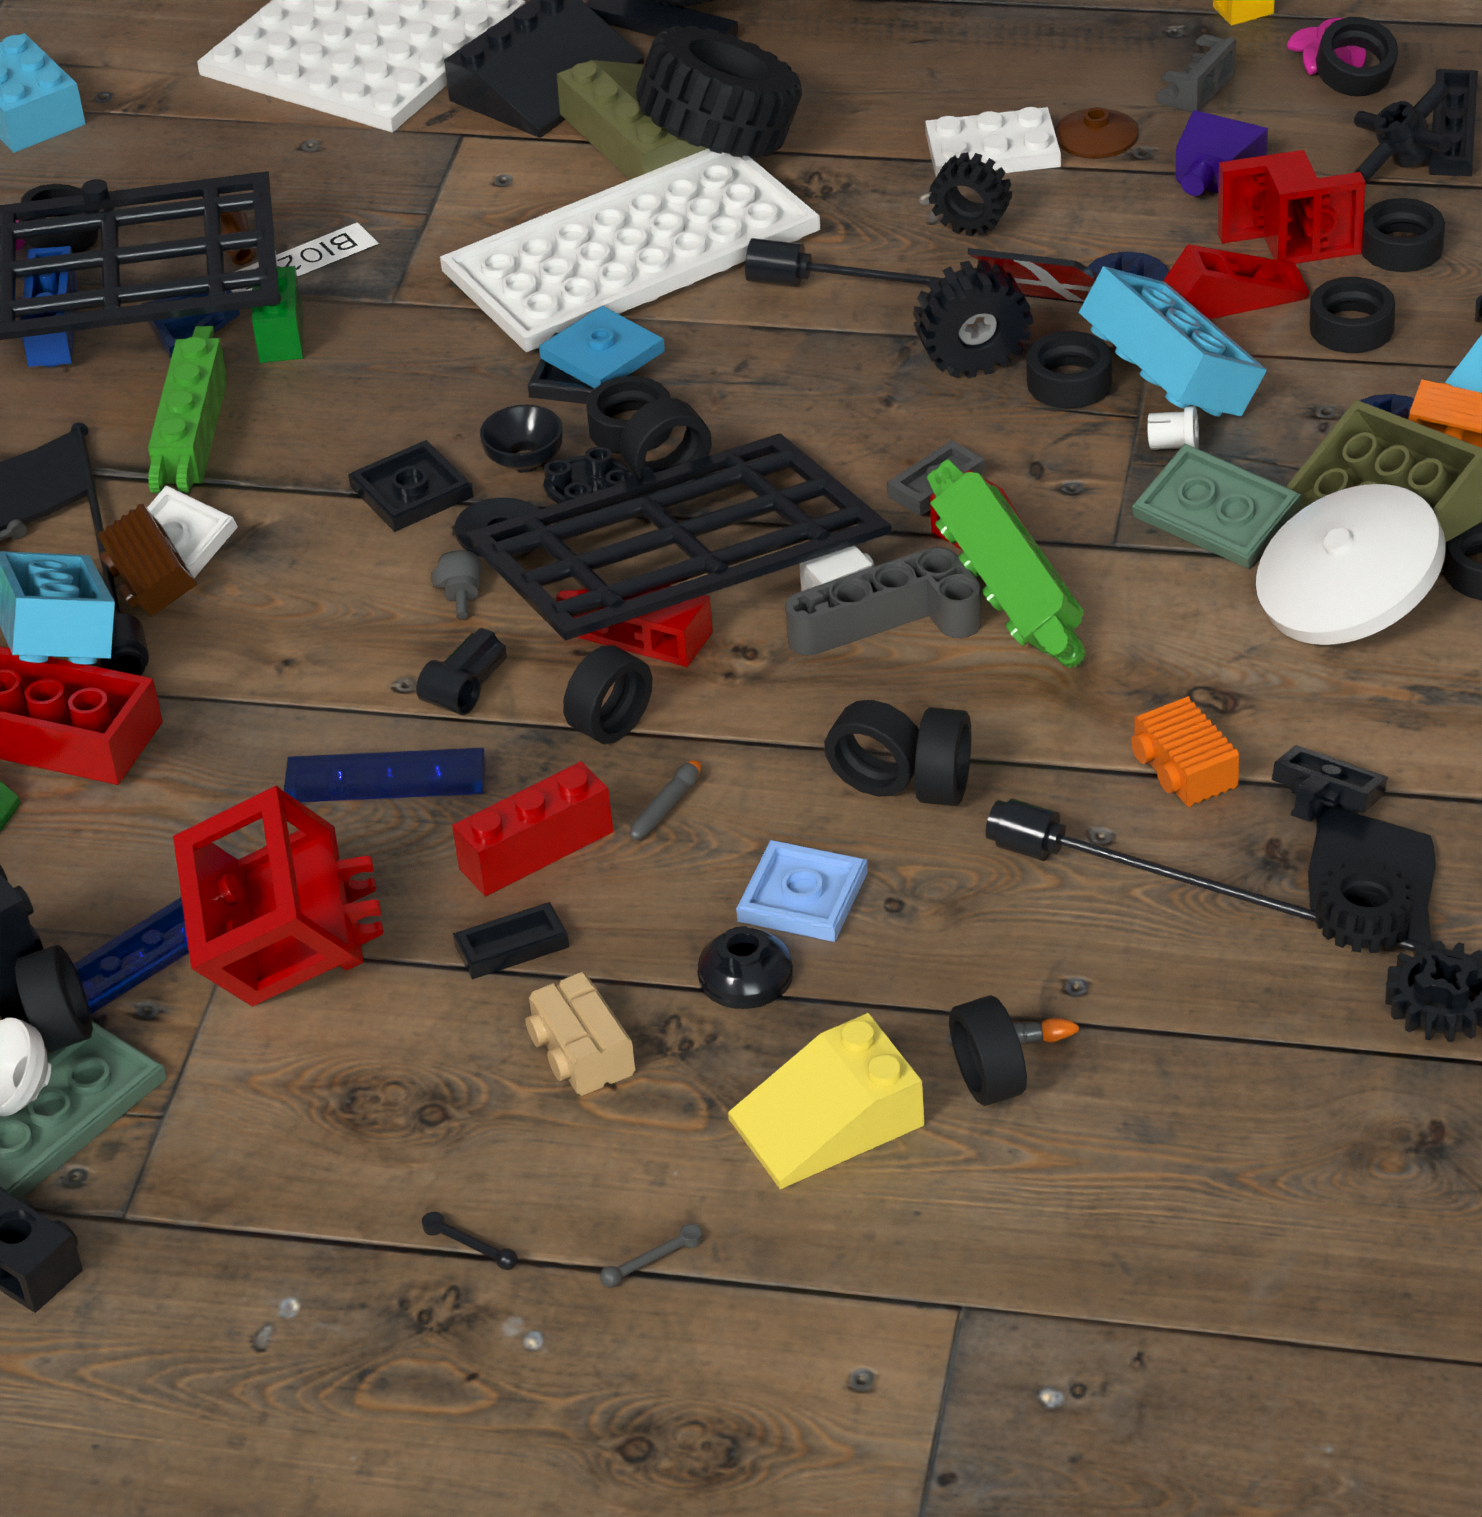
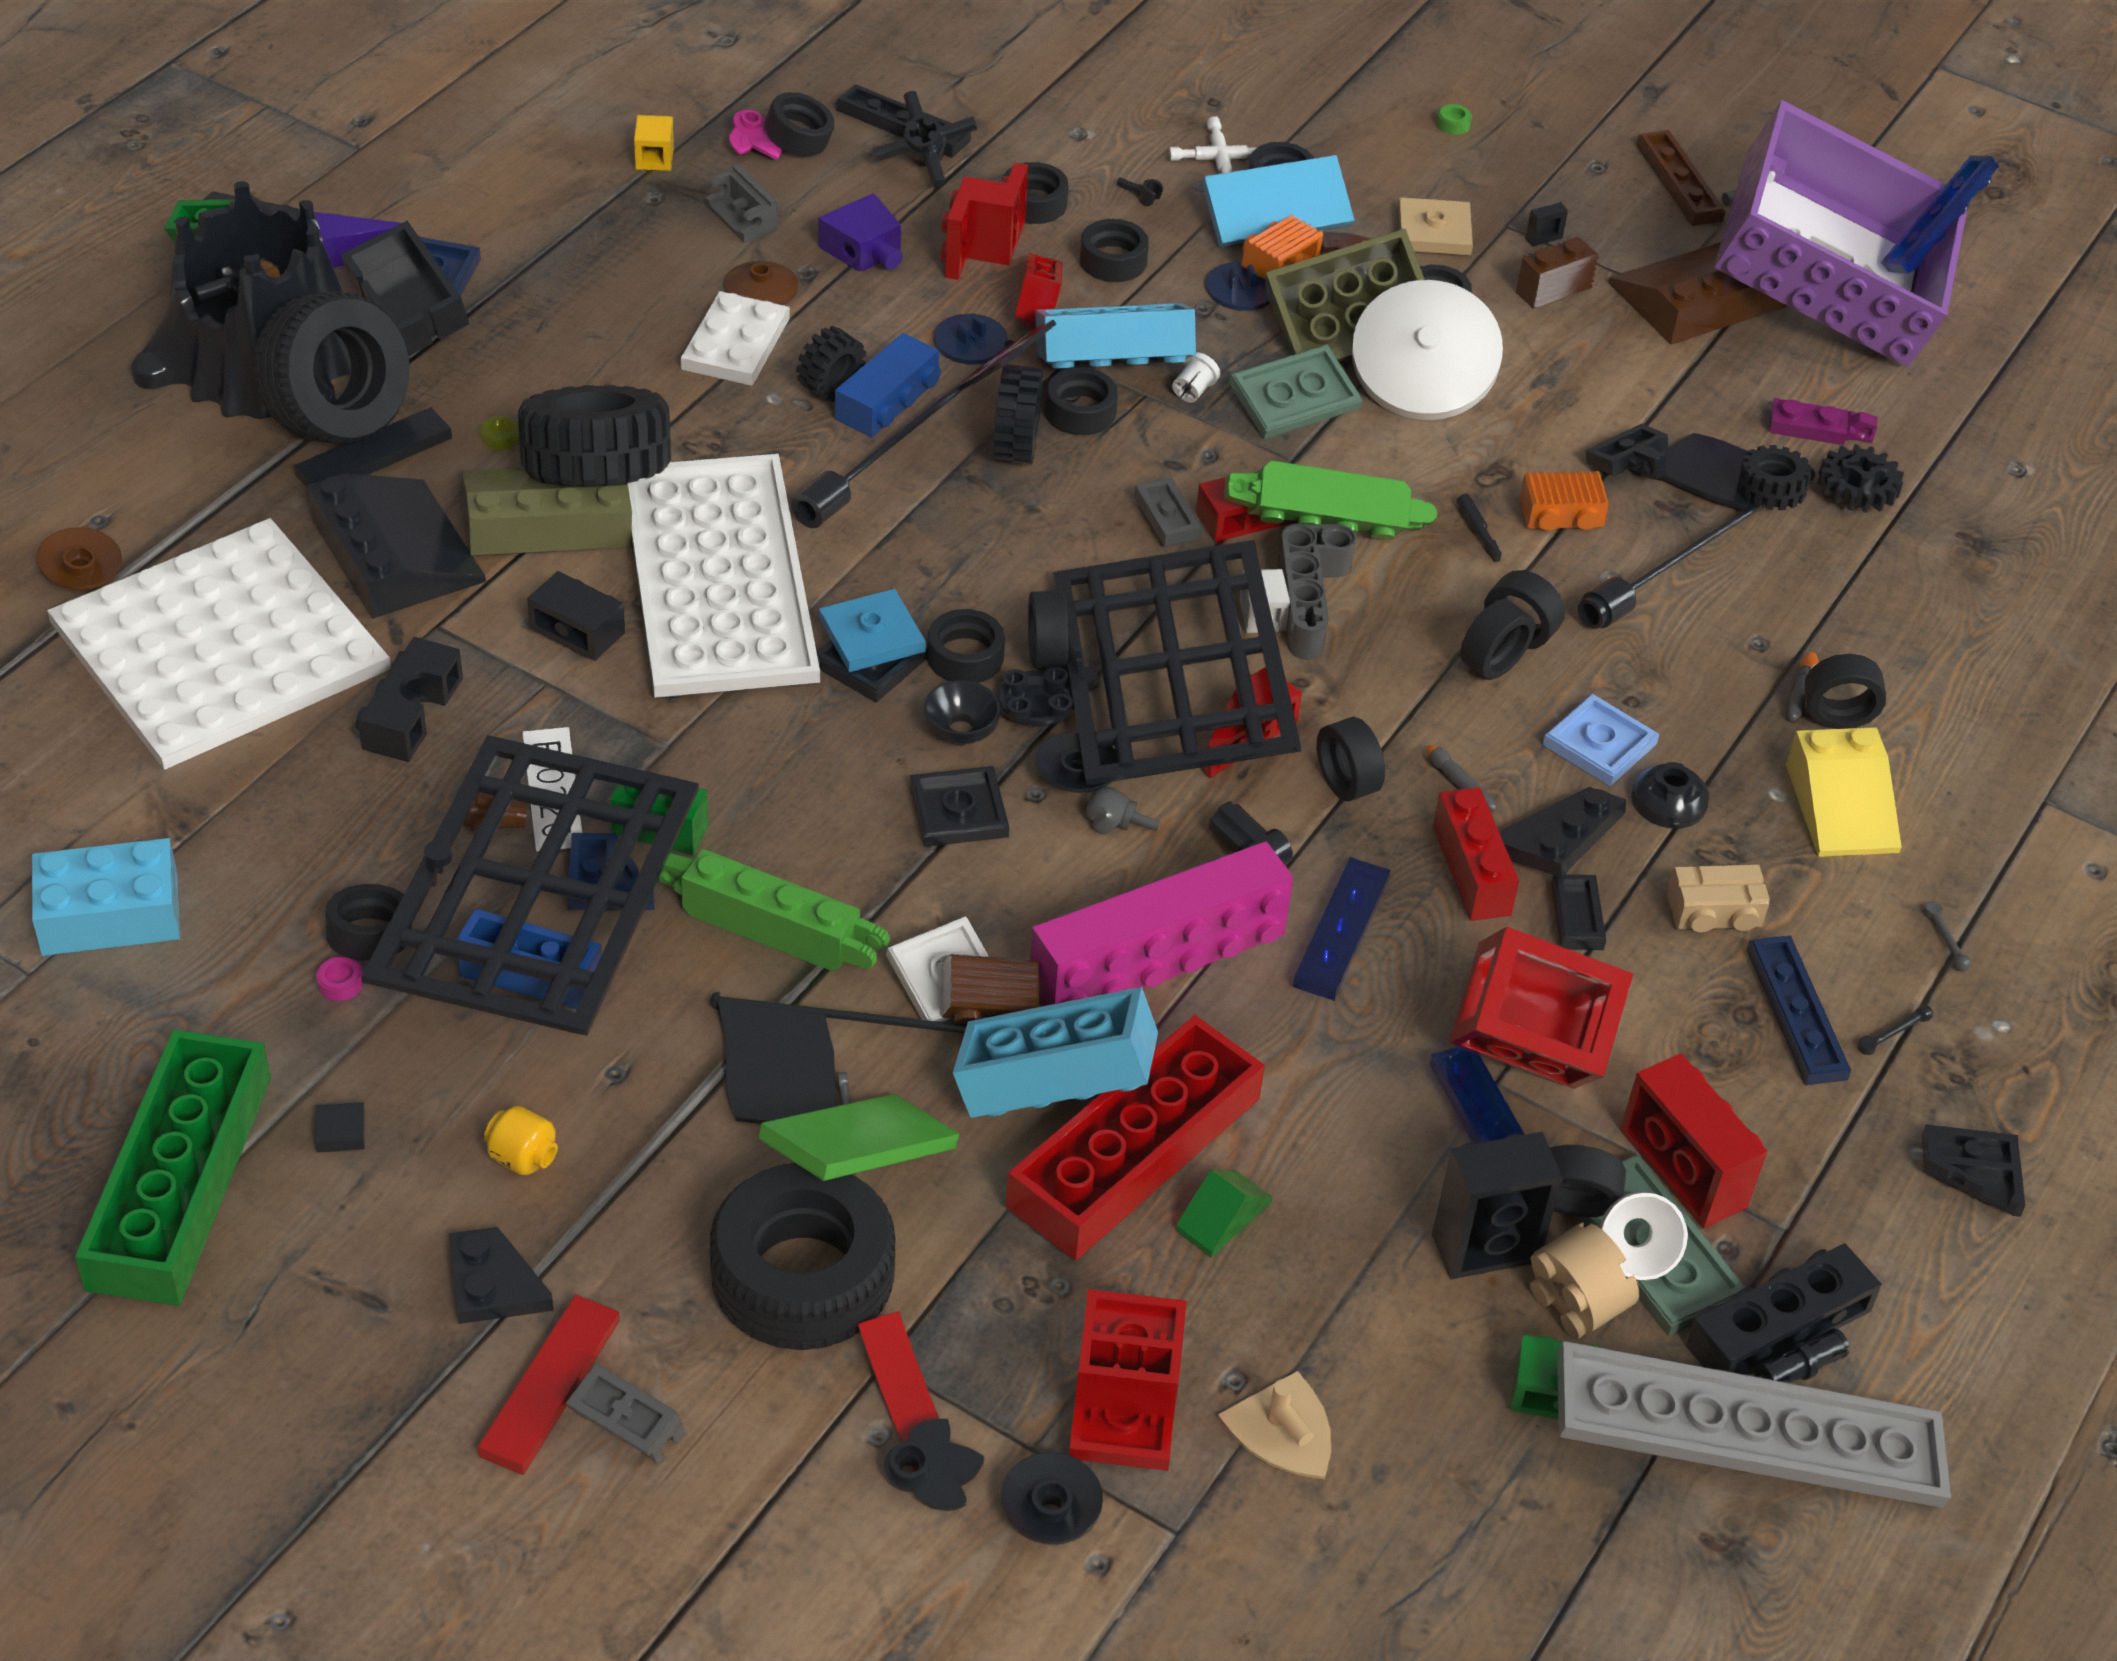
camera: 75 degrees left, 5 degrees up
none -> black arch [356,637,463,763]
none -> black brick [527,571,625,661]
none -> blue brick [835,333,941,438]
none -> dark pink brick [1030,841,1293,1007]
none -> black piece [1456,494,1501,562]
none -> black wing [1499,787,1626,878]
none -> red brick [1620,1053,1768,1229]
none -> dark blue tile [1747,935,1851,1086]
none -> black wing [1921,1124,2026,1217]

